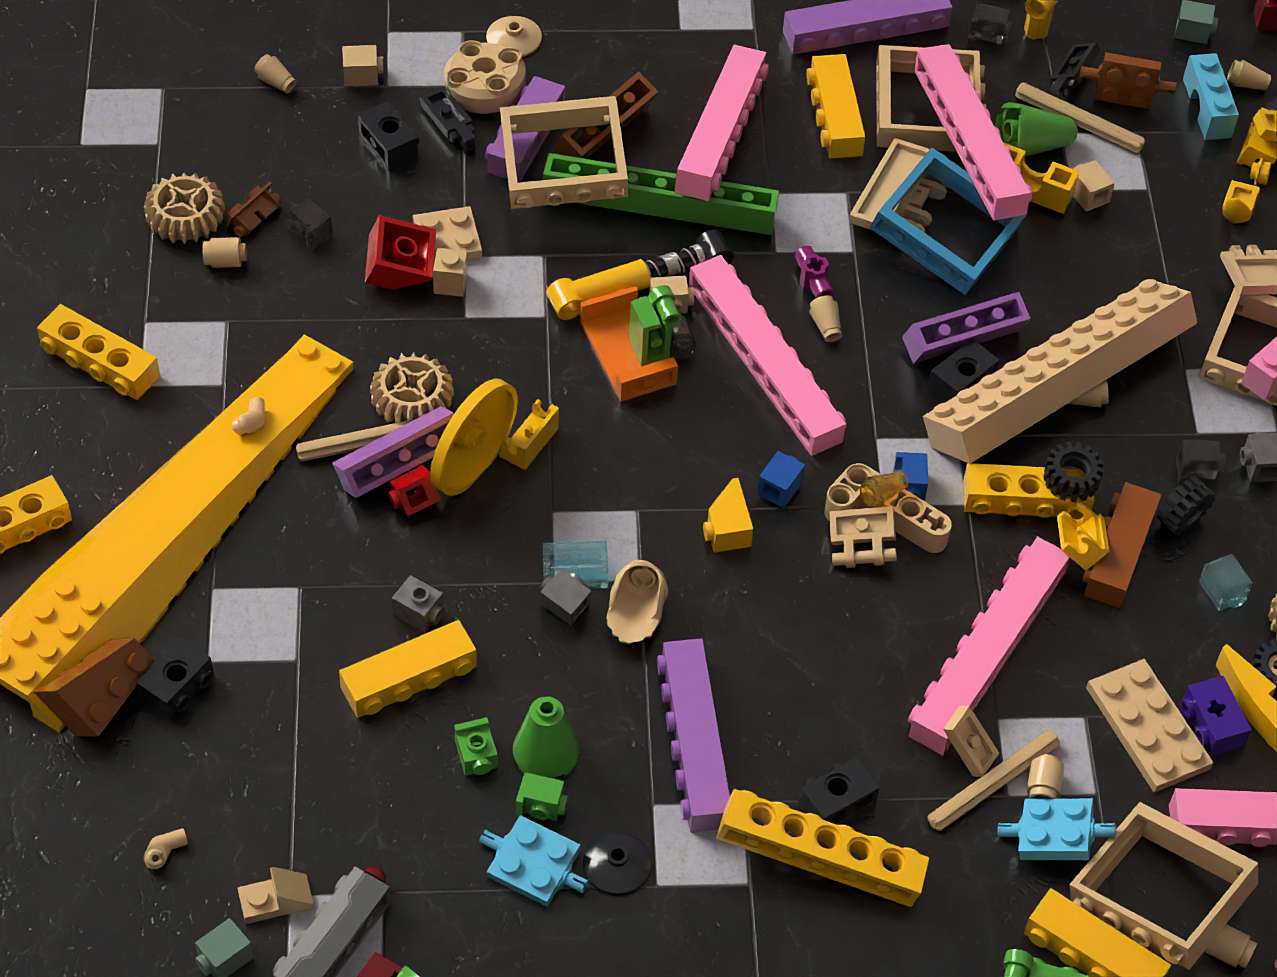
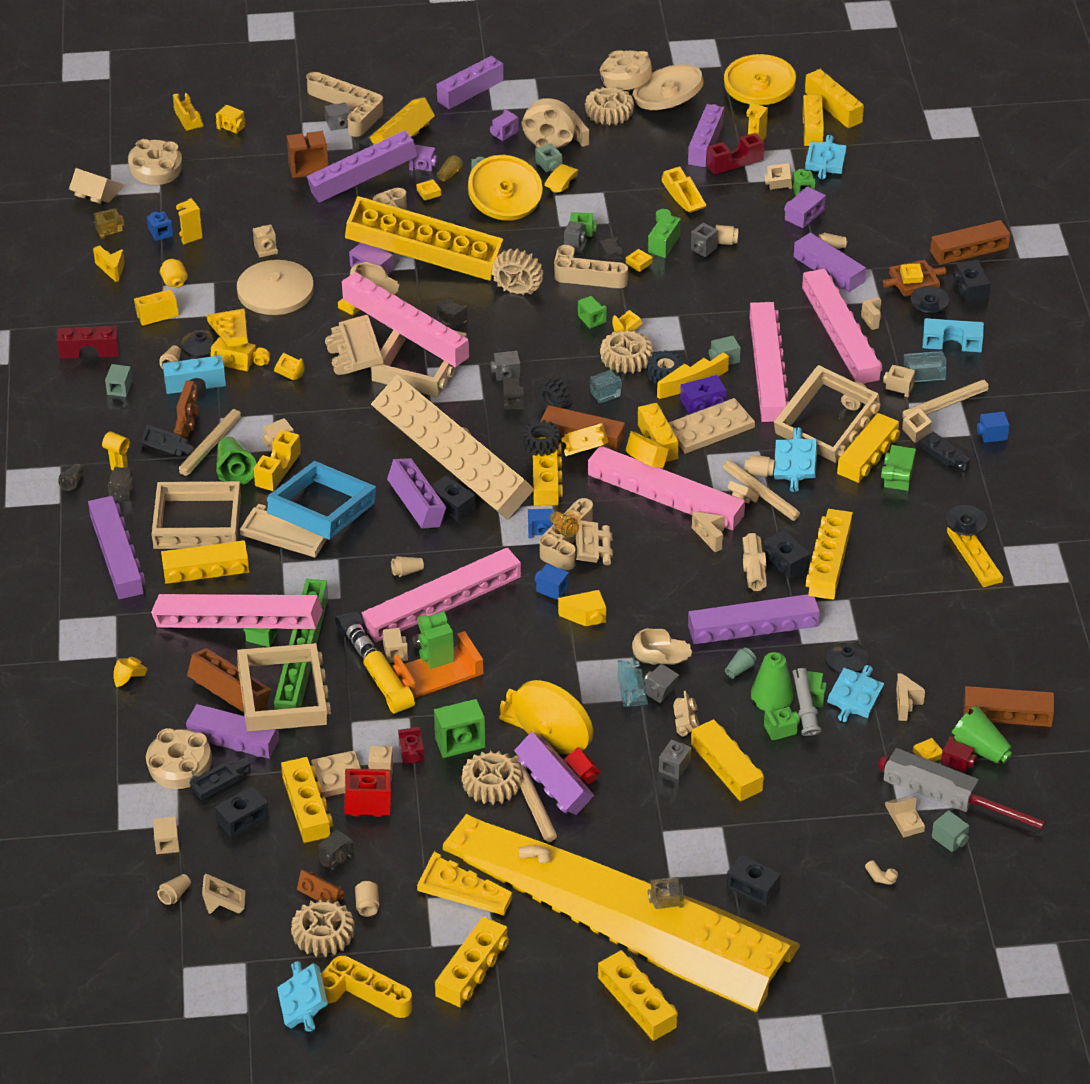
camera: 90 degrees left, 10 degrees down
dark orange wedge [33,638,155,736] -> none
tan dish [486,16,542,57] -> none
magenta axle [795,245,834,298] -> none
bright pink brick [915,44,1032,221] -> none
none -> yellow plate [114,657,148,687]
none -> tan slope [202,874,245,914]
none -> medium azure plate [277,962,328,1032]
none -> yellow brick [281,757,333,843]
none -> yellow beam [321,956,412,1018]
none -> dark red brick [398,727,424,764]
none -> yellow wing [417,852,512,915]
none -> bright green brick [434,699,485,758]
none -> yellow slope [625,431,669,468]
none -> yellow arch [638,403,678,462]
none -> clear smoke brick [648,877,684,909]
none -> tan hinge [673,691,699,736]
none -> tan slope [692,512,725,552]
none -> sand green cone [725,648,756,678]
none -> tan piece [742,533,767,591]
none -> light grey pin [793,668,822,736]
none -> tan slope [896,673,925,721]
none -> yellow plate [913,738,942,762]

